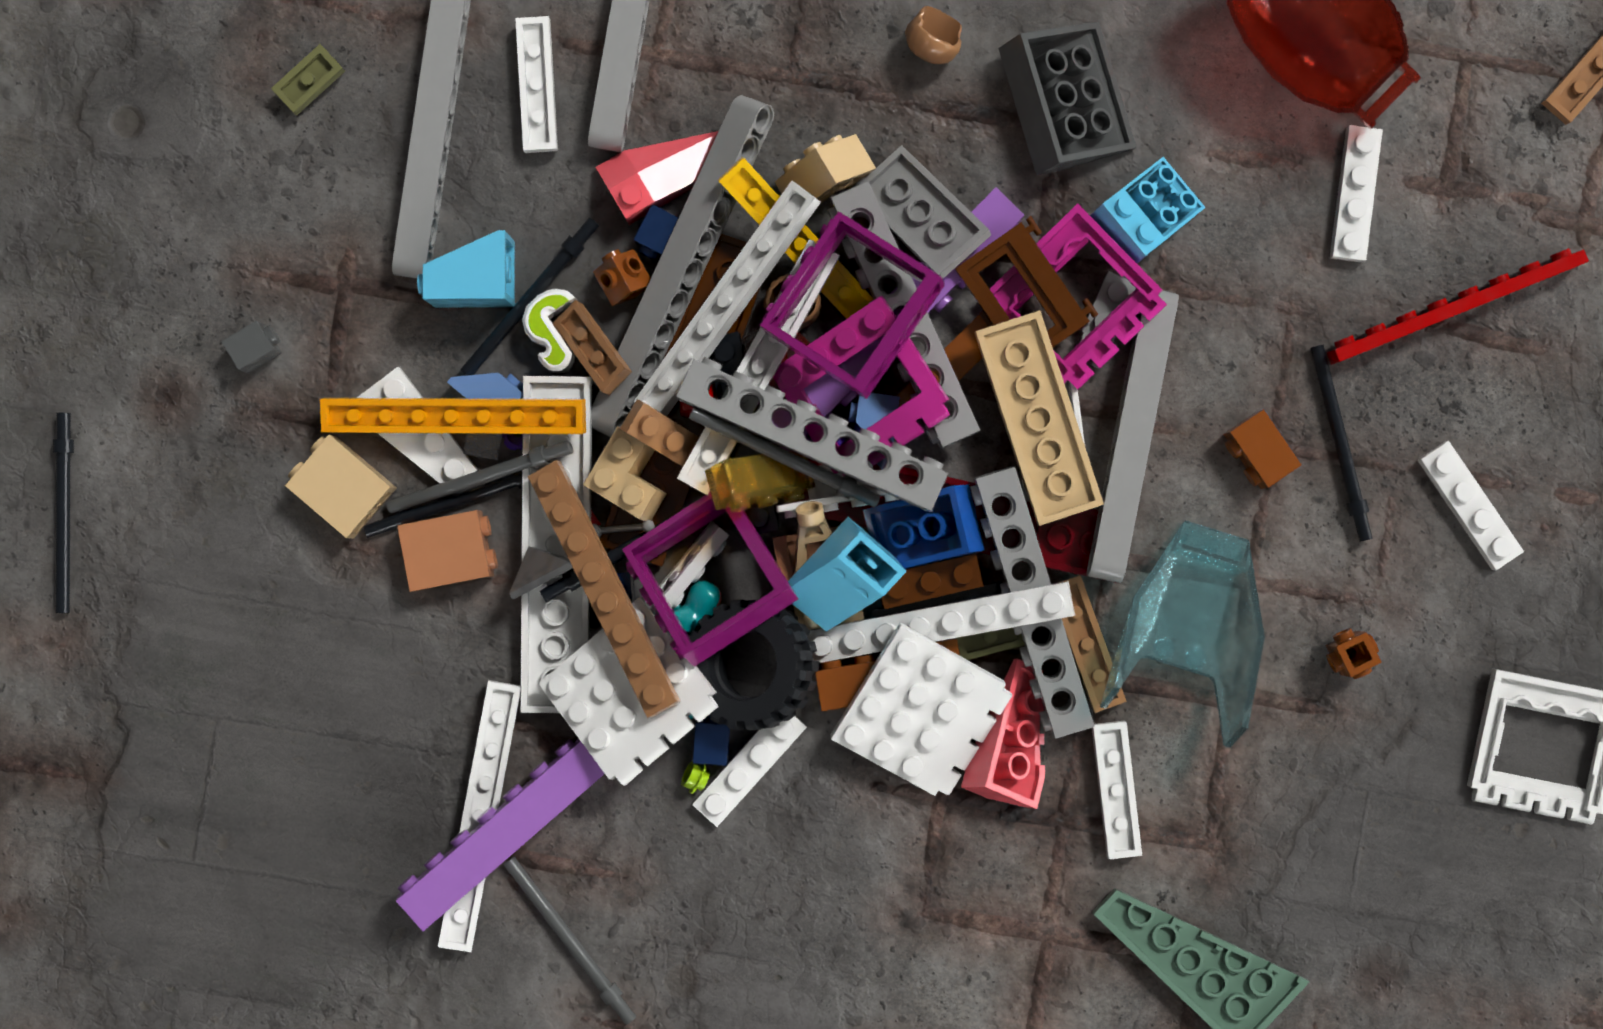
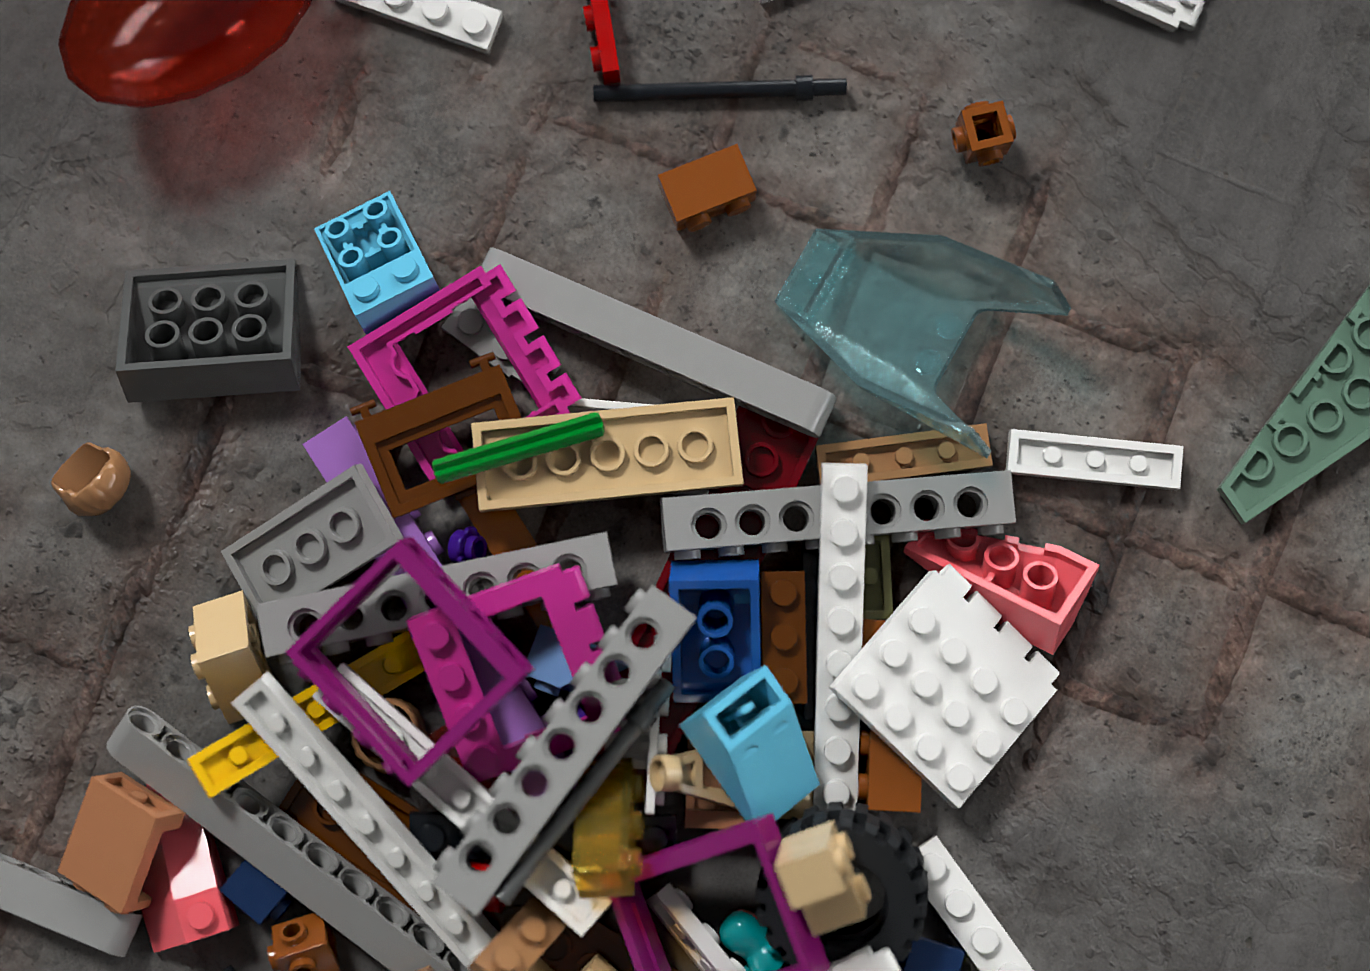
camera: 80 degrees left, 5 degrees down
none -> nougat panel [58,772,186,914]
none -> green axle [432,412,605,484]
none -> dark purple plate [448,526,487,563]
none -> tan brick [775,820,872,936]

